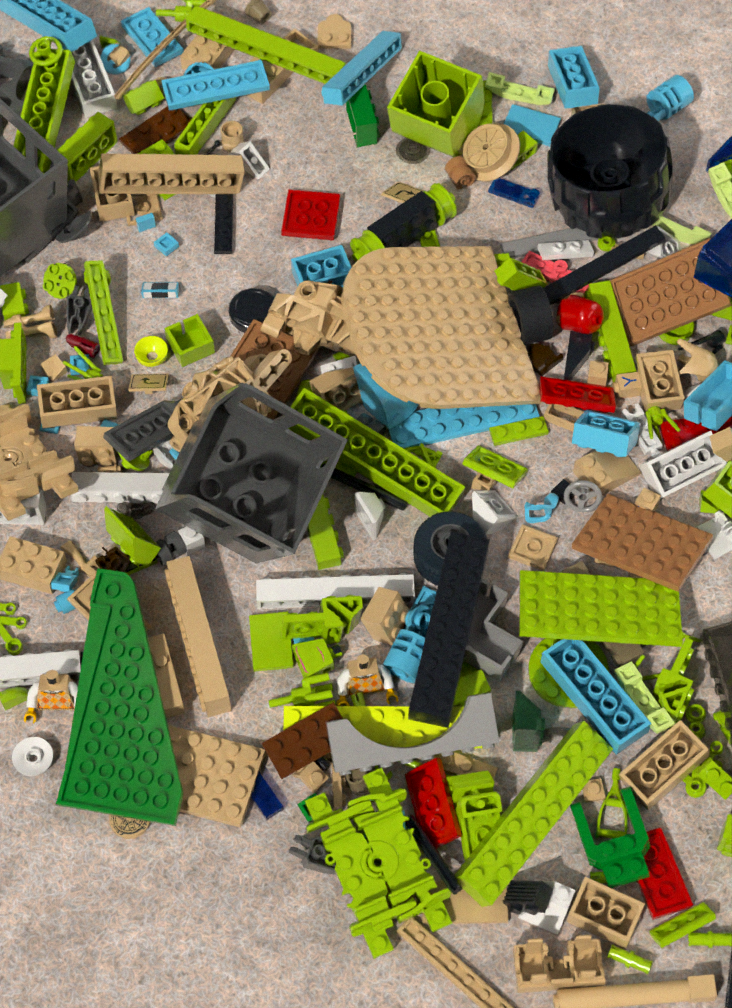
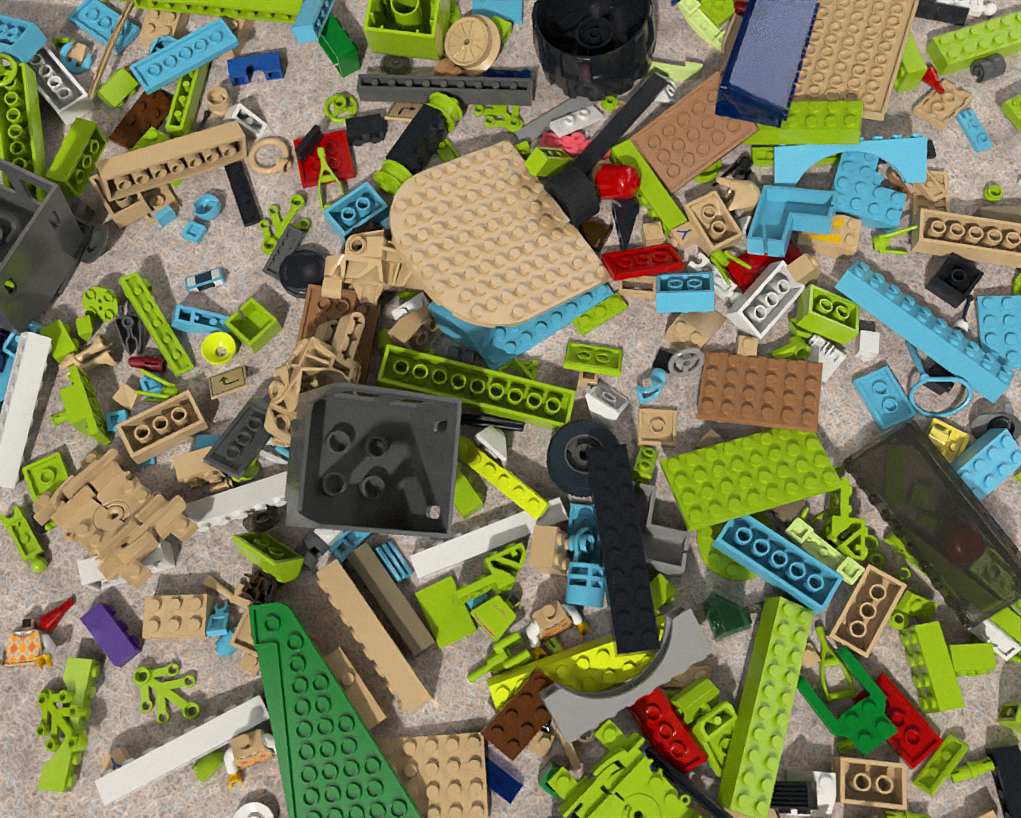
camera: 20 degrees left, 10 degrees up
none -> lime slope [75,315,96,342]
none -> medium azure slope [170,304,231,335]
none -> medium azure hair [193,194,221,220]
none -> blue arch [227,52,284,86]
none -> tan plate [238,652,260,676]
none -> tan piece [248,138,292,175]
none -> lime plant [259,194,310,255]
none -> dark grey plate [262,223,305,280]
none -> black tile [295,124,323,163]
none -> lime piece [317,147,345,213]
none -> lime piece [324,93,358,123]
none -> medium azure plate [328,531,374,564]
none -> black brick [345,113,384,146]
none -> dark tan brick [346,542,436,658]
none -> dark grey brick [356,74,533,106]
none -> medium azure tile [374,541,413,584]
none -> neon yellow plate [458,435,550,520]
none -> lime plant [473,105,523,133]
none -> lime bracket [631,446,659,489]
none -> lime piece [769,335,811,360]
none -> lime brick [900,621,965,714]

